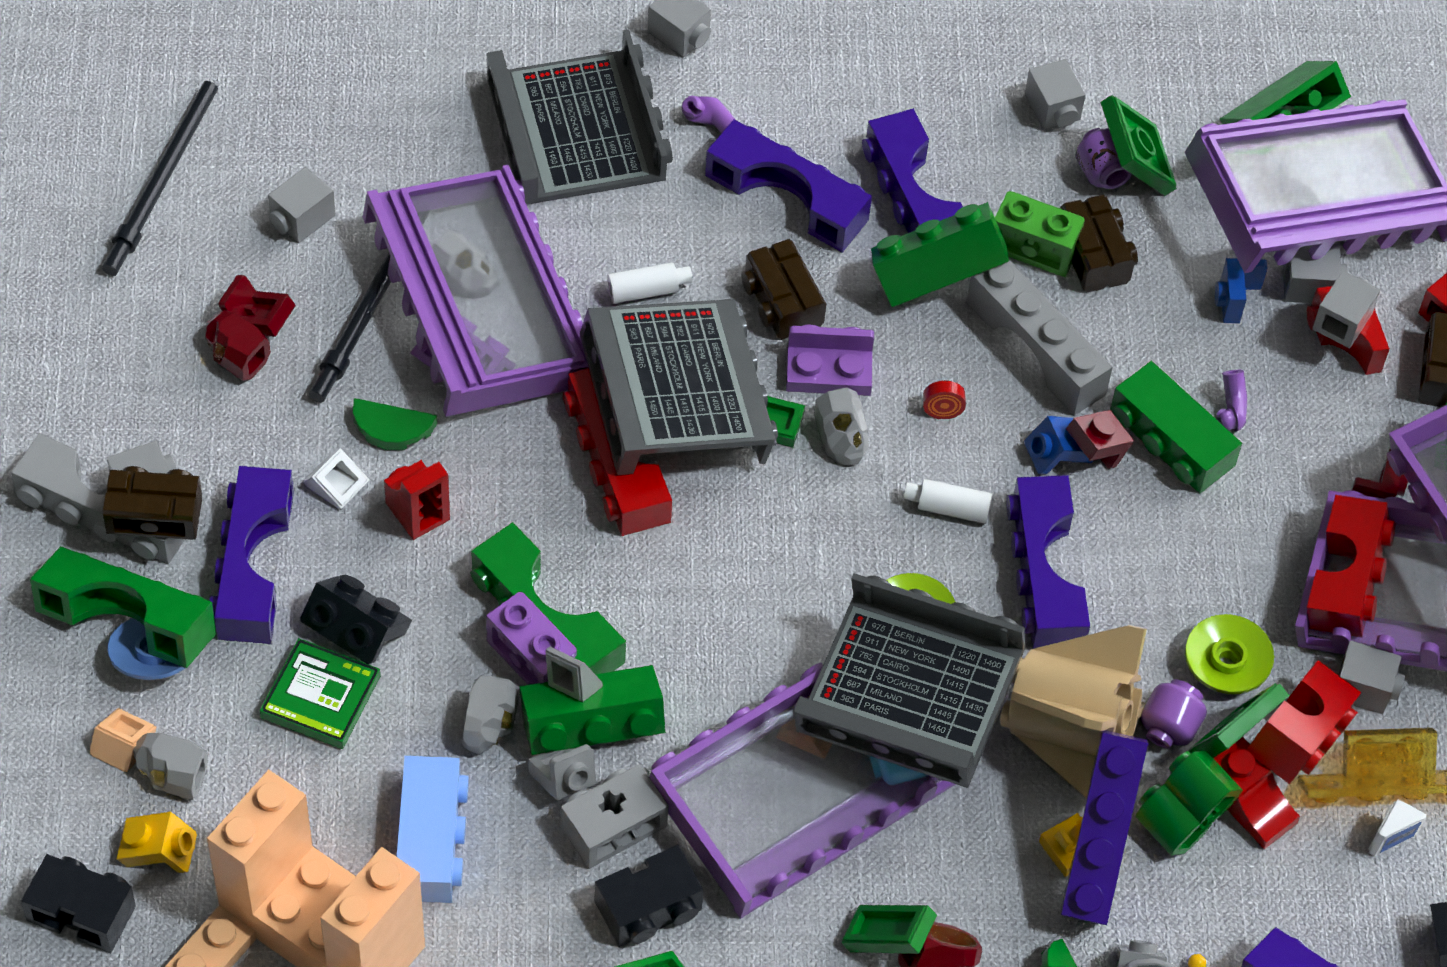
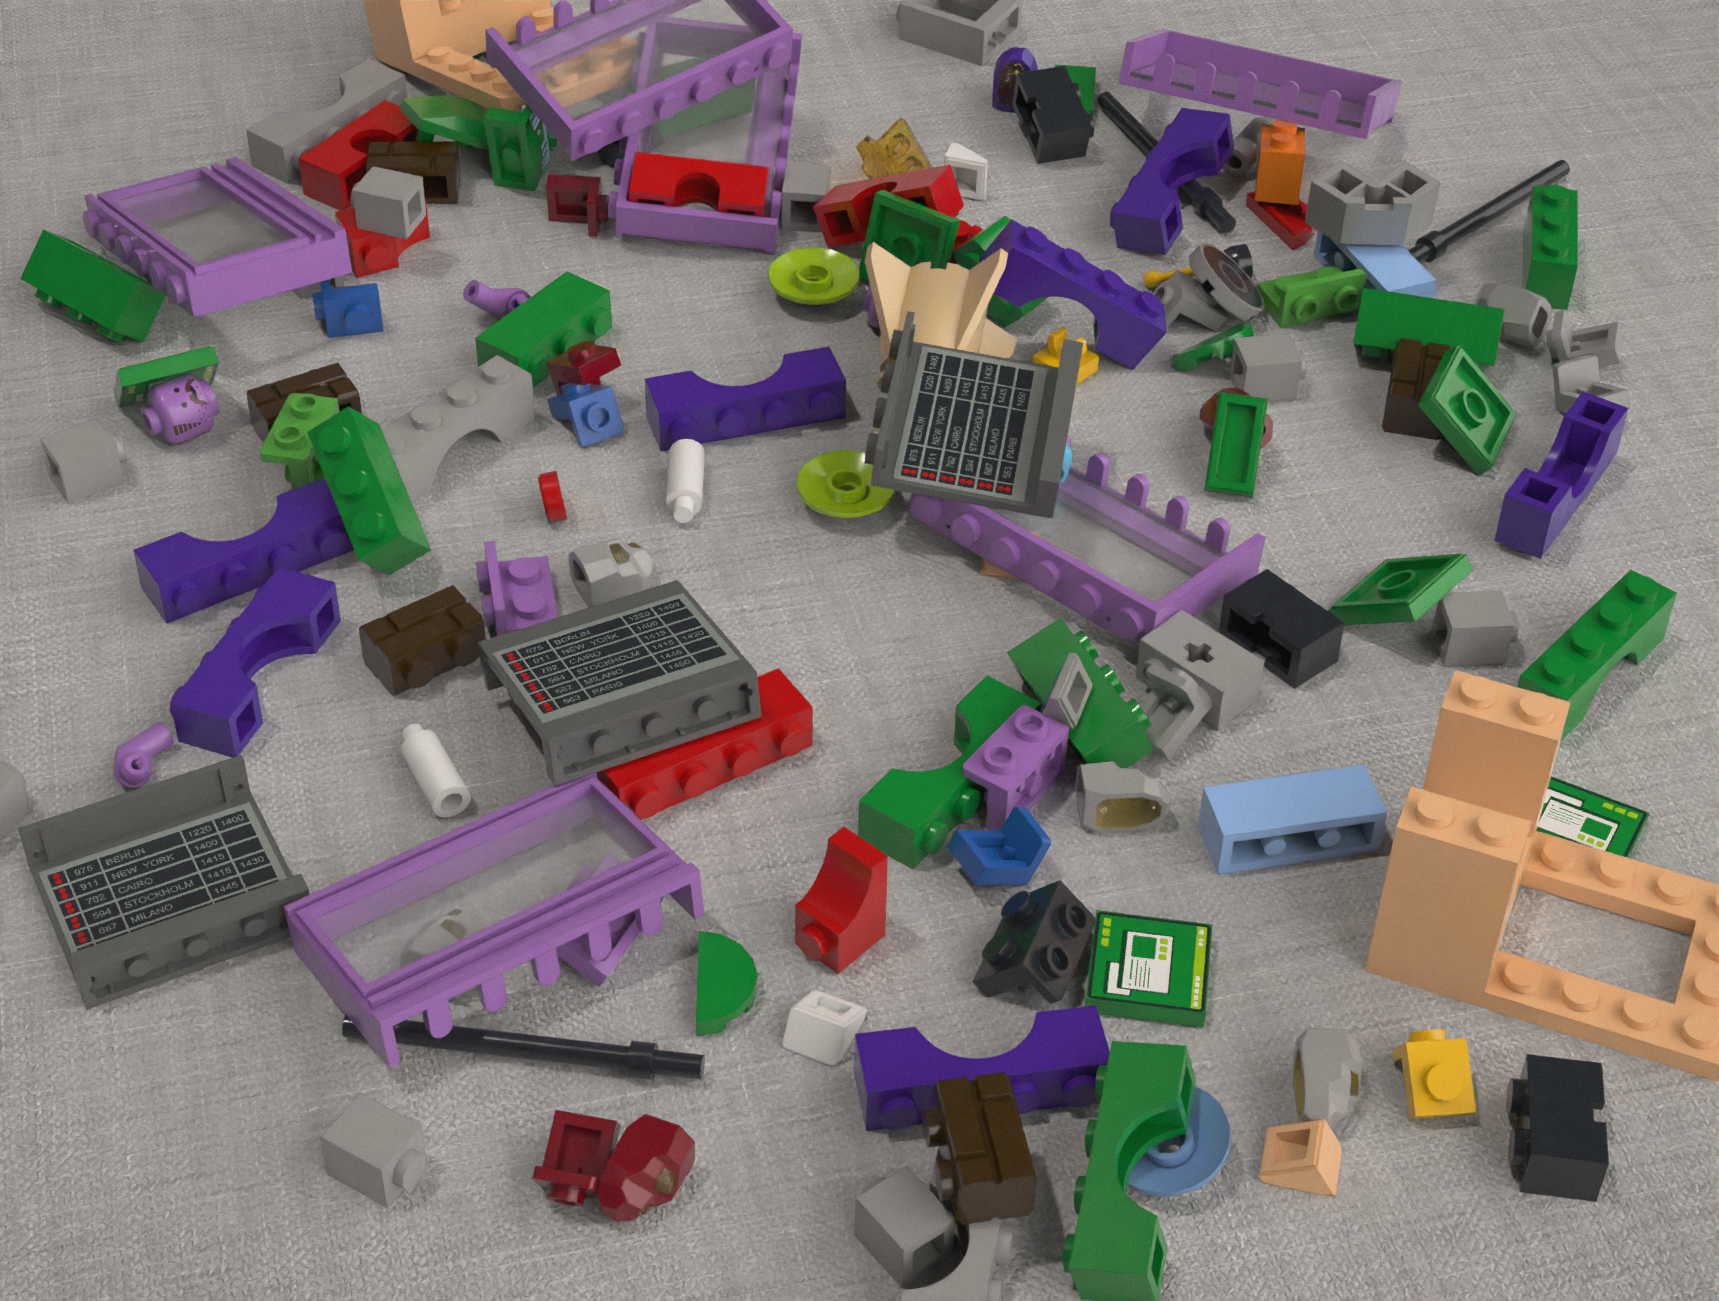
camera: 100 degrees left, 15 degrees down
none -> blue bracket [948,807,1051,886]

